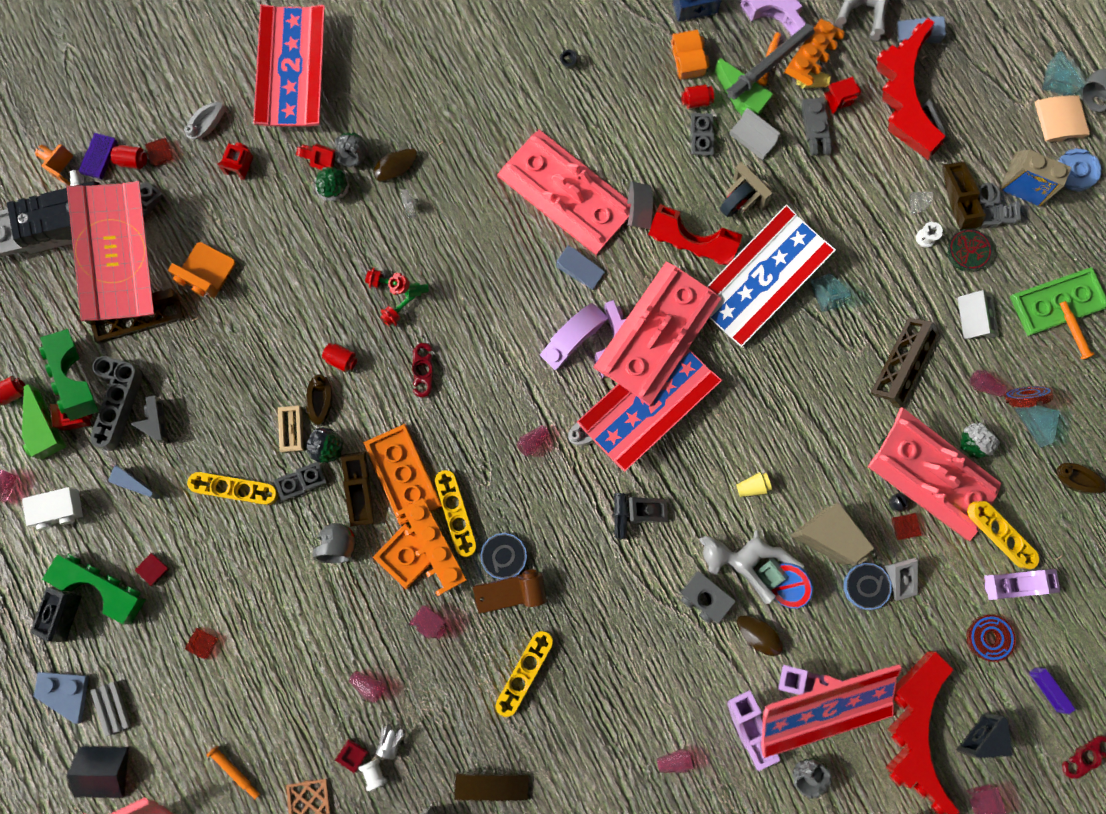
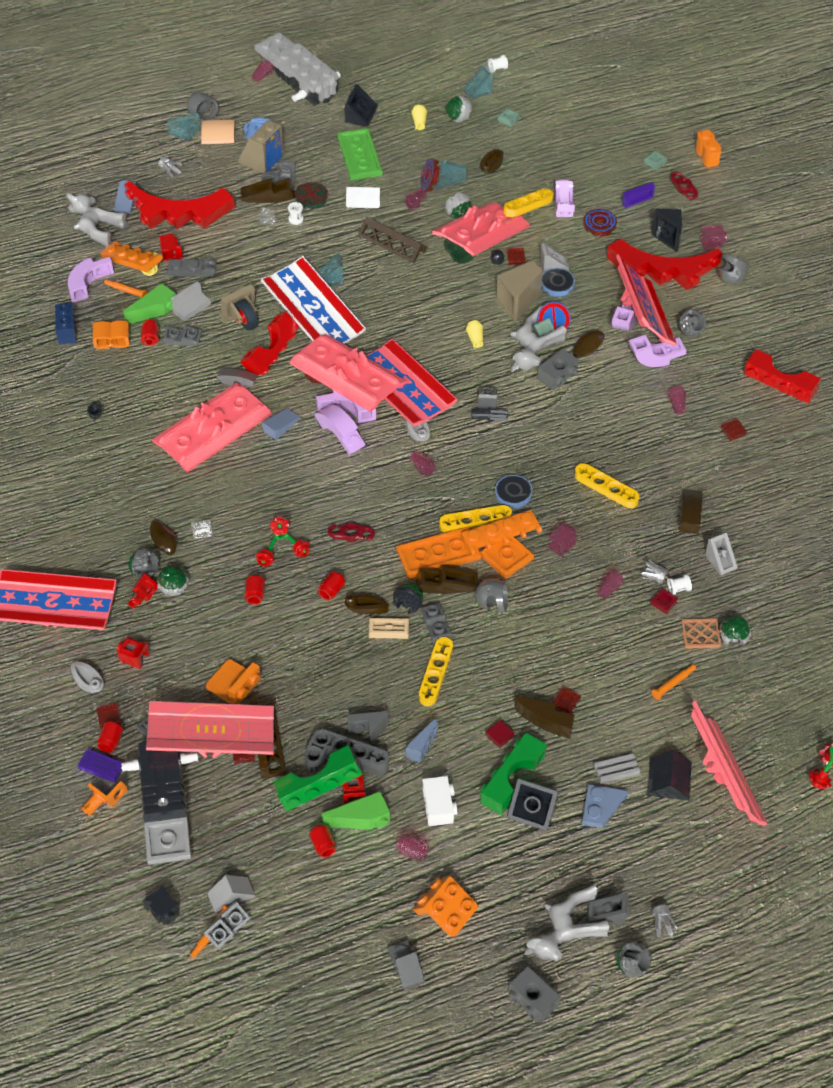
camera: 80 degrees left, 25 degrees down
reddish brown door [472,569,547,614] -> none
dark grey axle [726,23,815,100] -> none
orange piece [1059,301,1095,359] -> none
none -> flat silver piece [159,156,182,178]
none -> red brick [244,575,265,605]
none -> dark brown slope [515,695,575,739]

